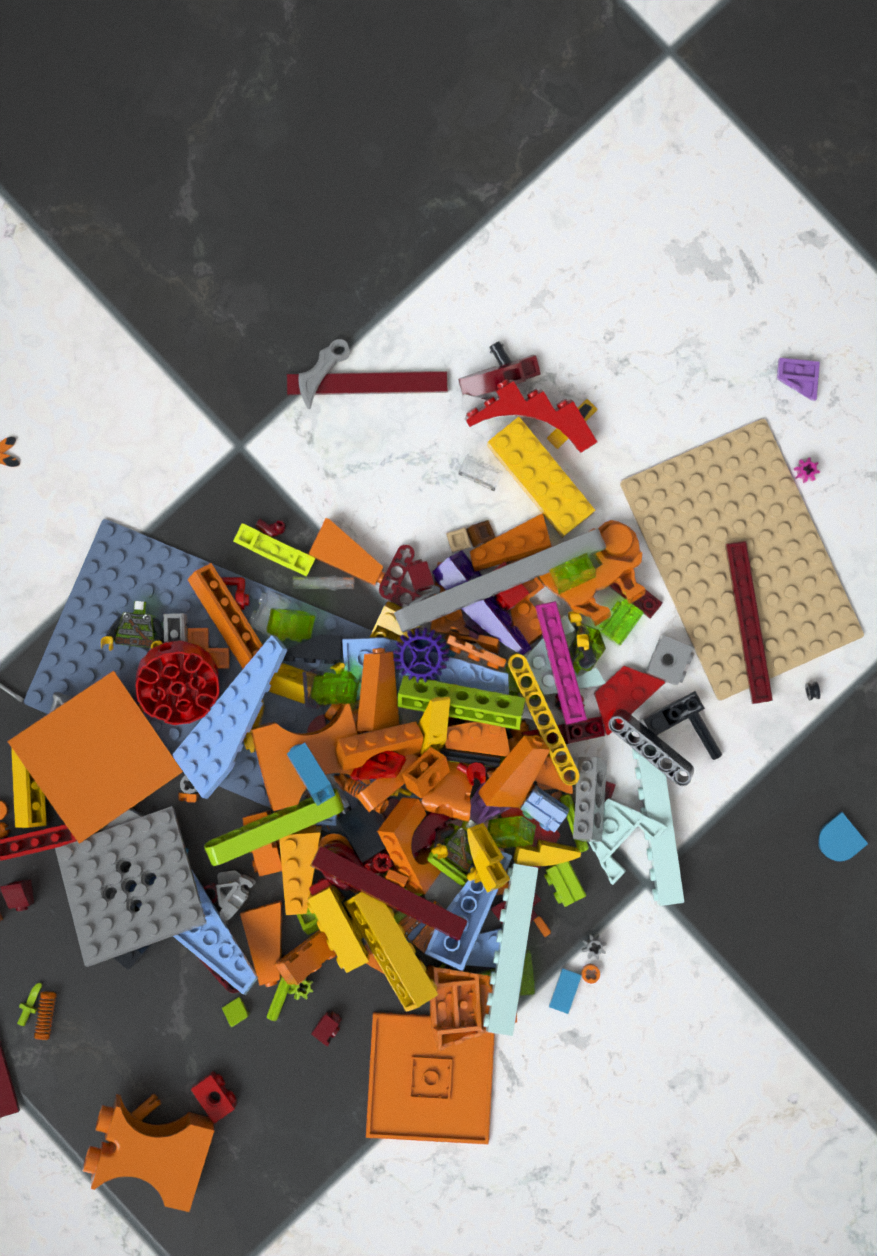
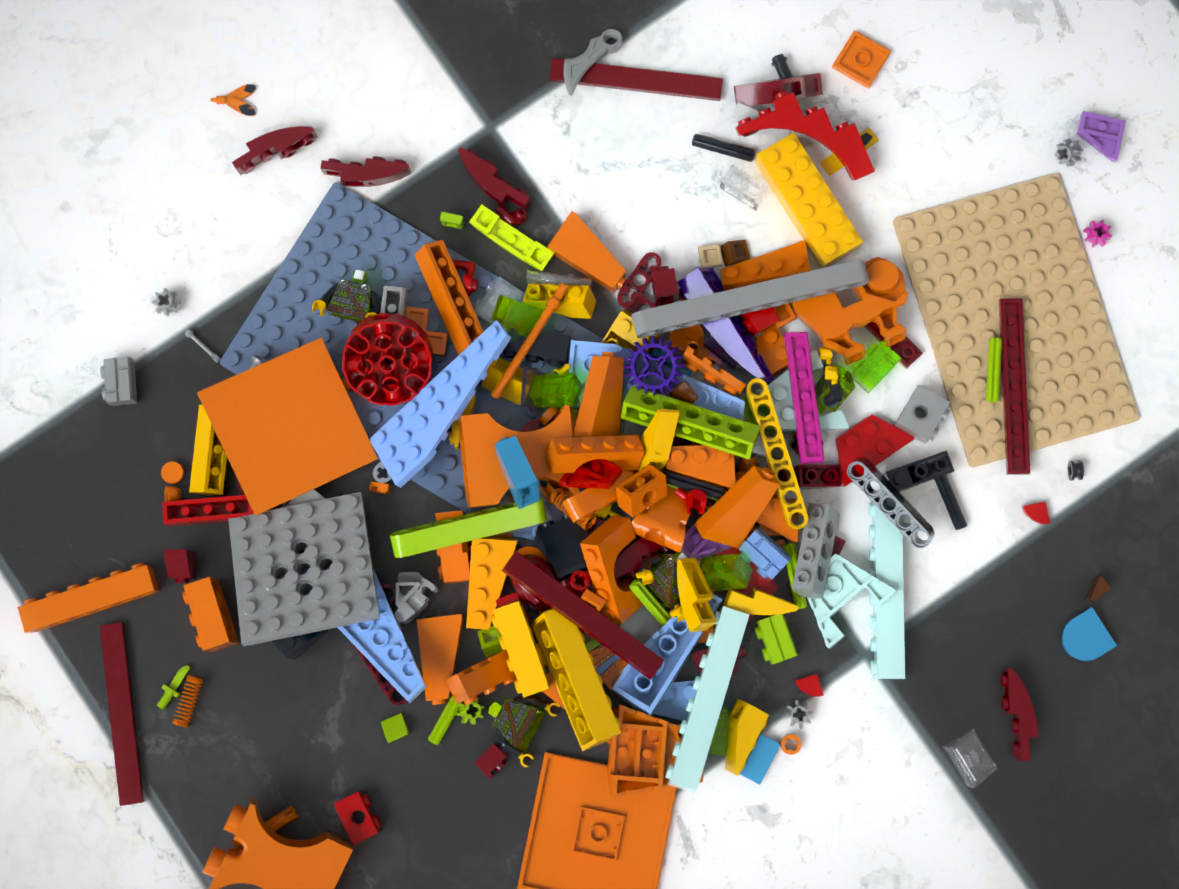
camera: 20 degrees right, 5 degrees down
orange tile [477,635,500,654] -> none
orange tile [533,916,551,937] -> none
clear neon green brick [549,552,596,594] -> none
none -> orange brick [182,577,239,652]
none -> dark red slope [232,126,318,176]
none -> dark red slope [320,156,411,187]
none -> lime tile [440,212,465,230]
none -> dark red slope [458,147,531,211]
none -> torso [488,695,560,767]
none -> orange bar [491,283,569,400]
none -> yellow slope [523,284,597,319]
none -> reddish brown slope [669,380,700,404]
none -> black axle [692,133,755,162]
none -> yellow slope [725,699,769,776]
none -> red tile [795,674,824,697]
none -> orange tile [832,30,891,89]
none -> clear slope [943,729,998,788]
none -> lime axle [986,337,1002,403]
none -> dark red slope [1000,668,1038,761]
none -> red tile [1022,502,1050,525]
none -> light grey gear [1054,138,1084,167]
none -> reddish brown slope [1085,575,1111,603]

